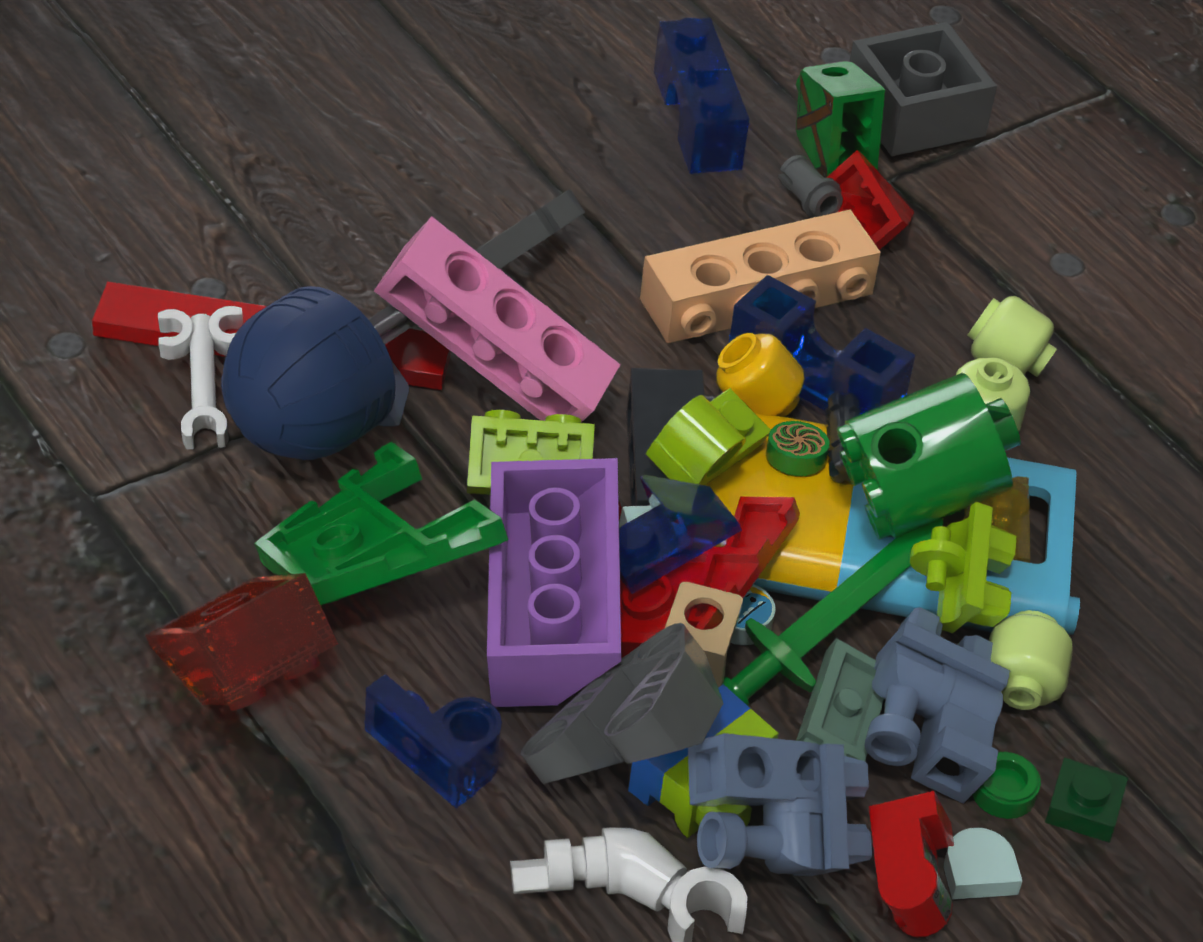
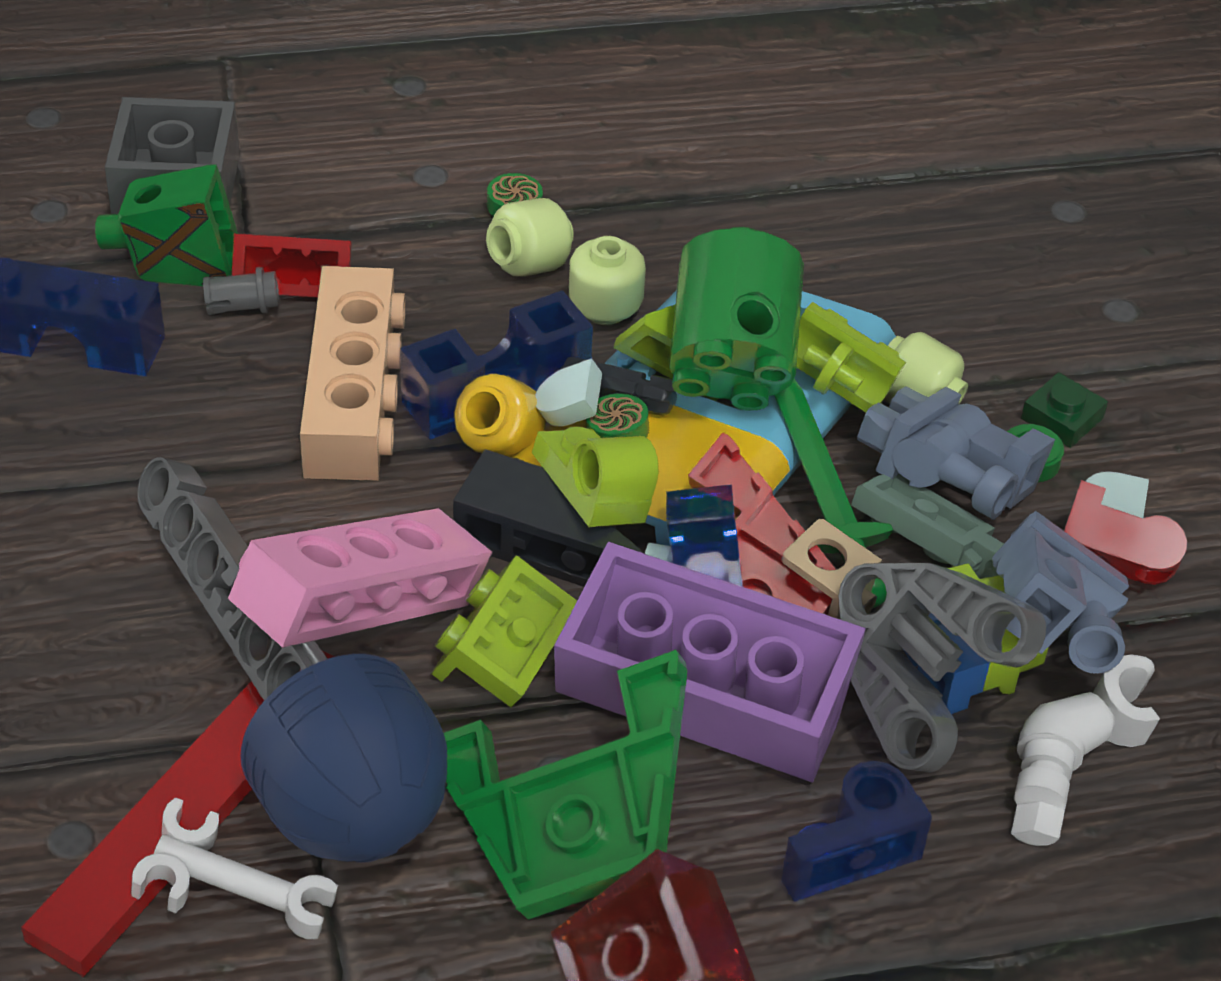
camera: 65 degrees left, 0 degrees up
none -> tile [487,173,543,217]
none -> light aqua tile [535,358,602,426]

